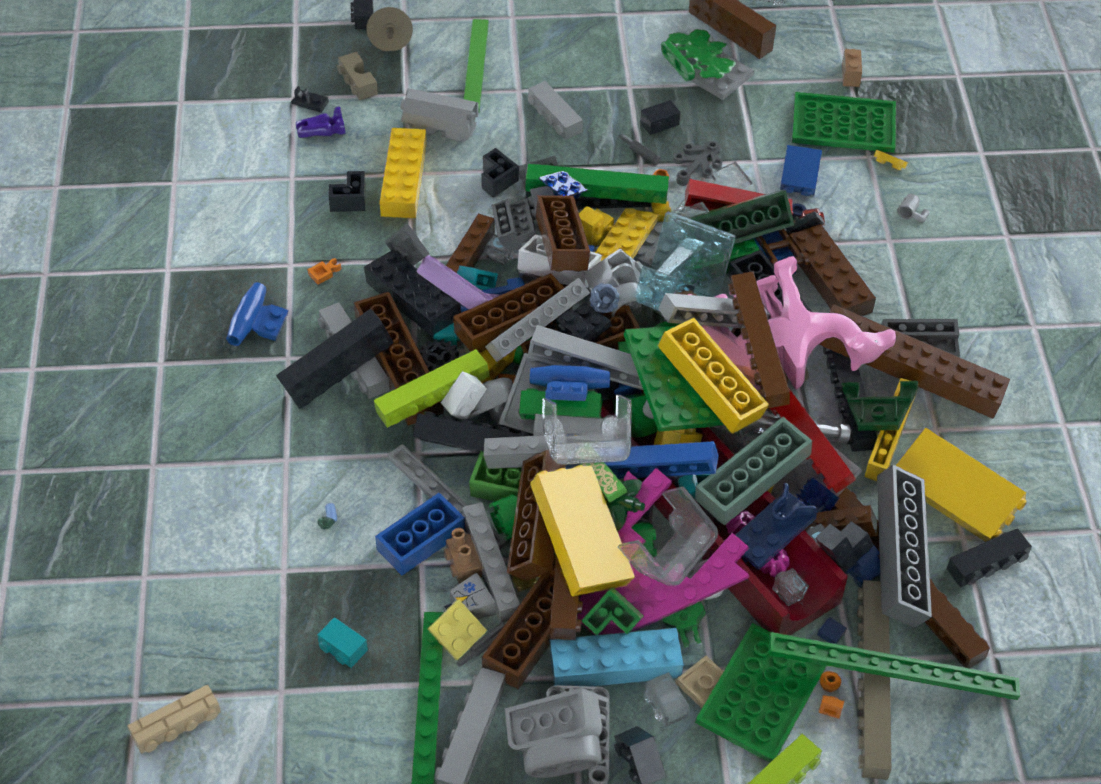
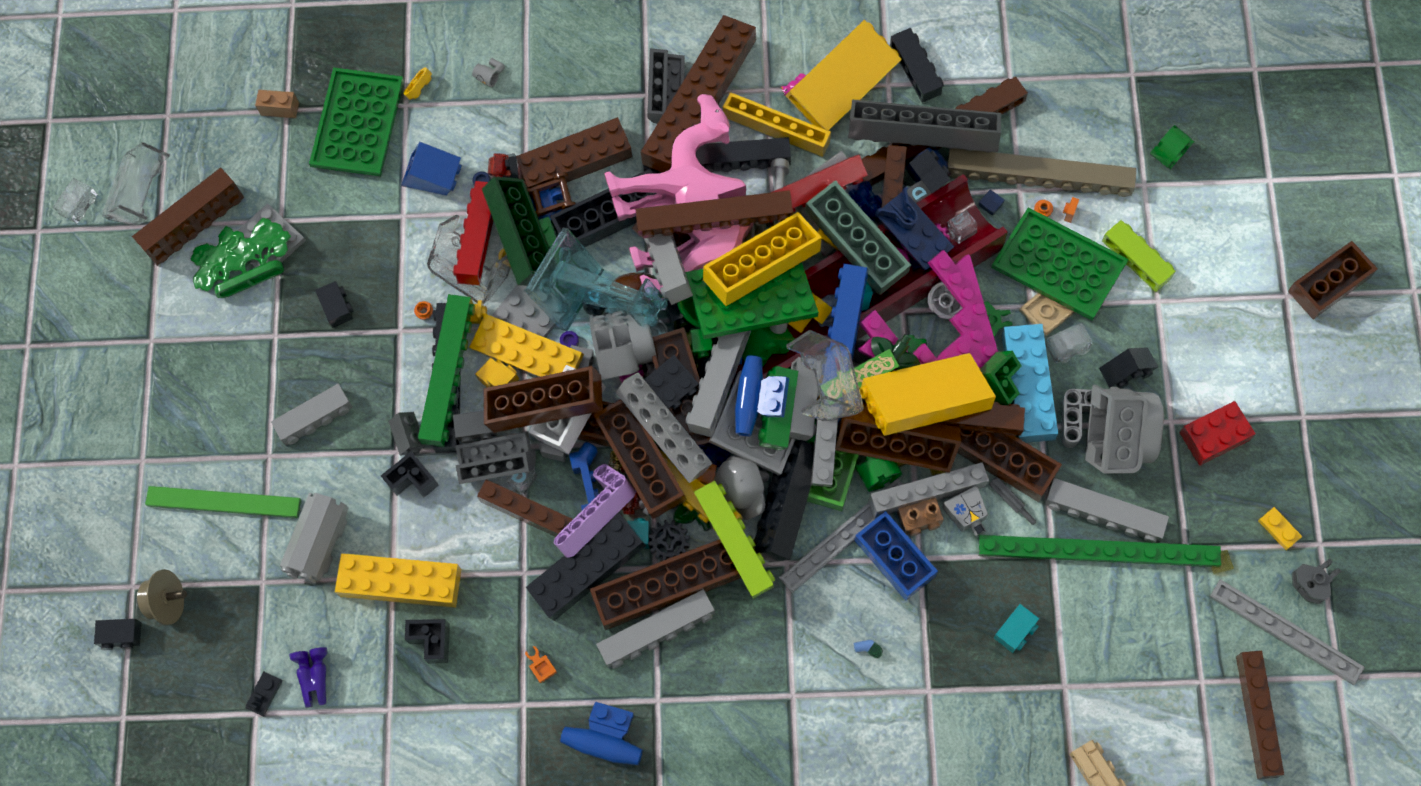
camera: 80 degrees left, 20 degrees up
black brick [276,309,394,409] -> none
dark tan arch [337,52,378,101] -> none
dark grey tile [385,223,429,266] -> none
light yellow plate [428,600,487,660] -> none
white brick [441,371,487,419] -> none
teal brick [457,265,498,290] -> none
clear blue hinge [539,171,587,199] -> none
sand blue piece [589,283,619,313] -> none
clear windscreen [618,486,718,586] -> none
dark grey axle [619,134,661,166] -> none
dark grey plant [674,141,723,186] -> none
green plate [768,632,1020,700] -> none
dark green wing [842,381,919,431] -> none

